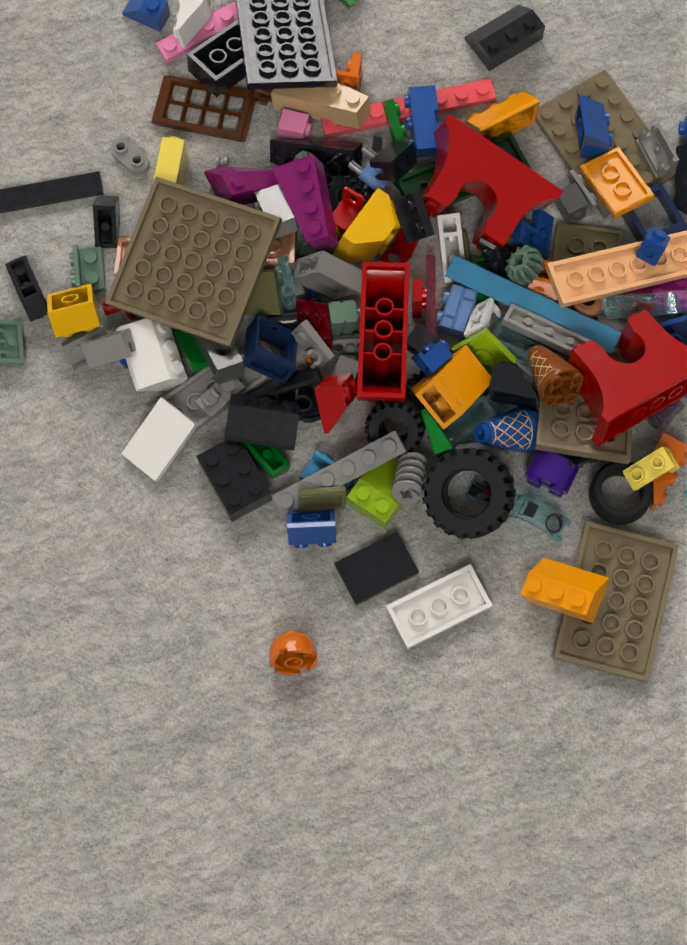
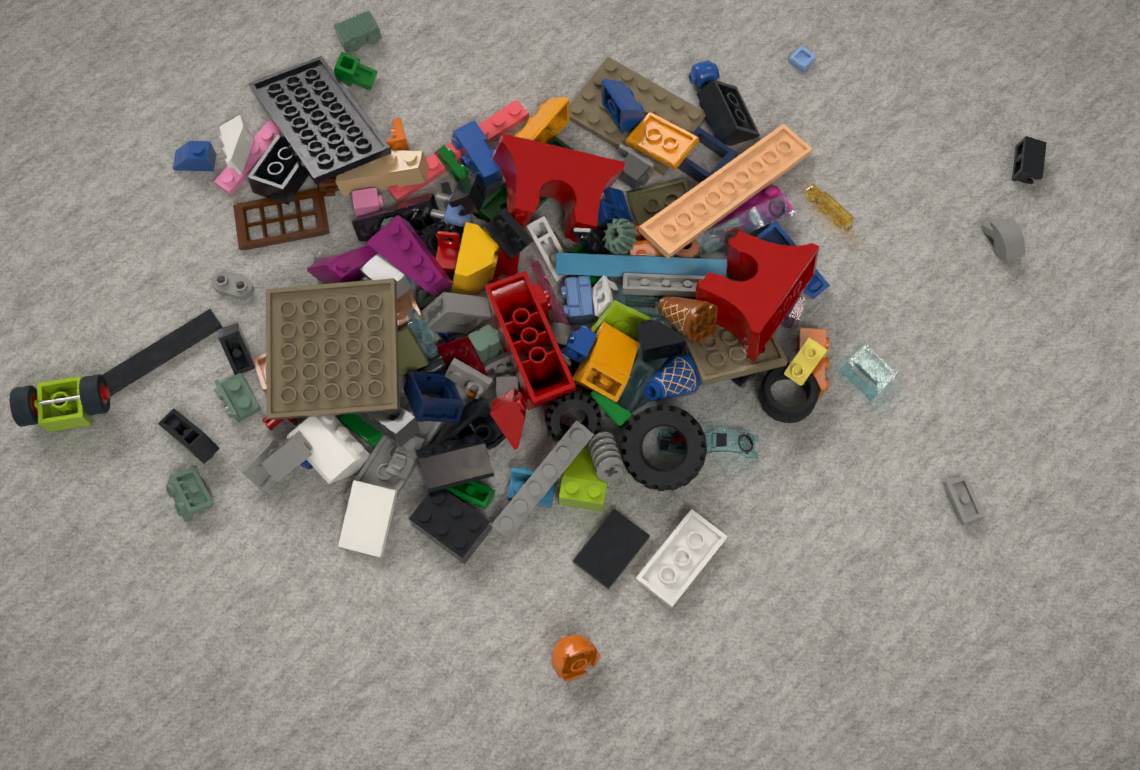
camera: 25 degrees left, 5 degrees down
yellow brick [47,284,100,338] -> none
light yellow brick [153,136,189,186] -> none
blue slope [287,510,336,548] -> none
olive tile [297,486,346,513] -> none
black slope [465,5,545,71] -> none
light orange slope [520,558,610,623] -> none
dark purple brick [524,450,579,498] -> none
dark tan plate [553,521,679,683] -> none
light grey hinge [635,123,679,179] -> none
blue bracket [636,227,671,266] -> none

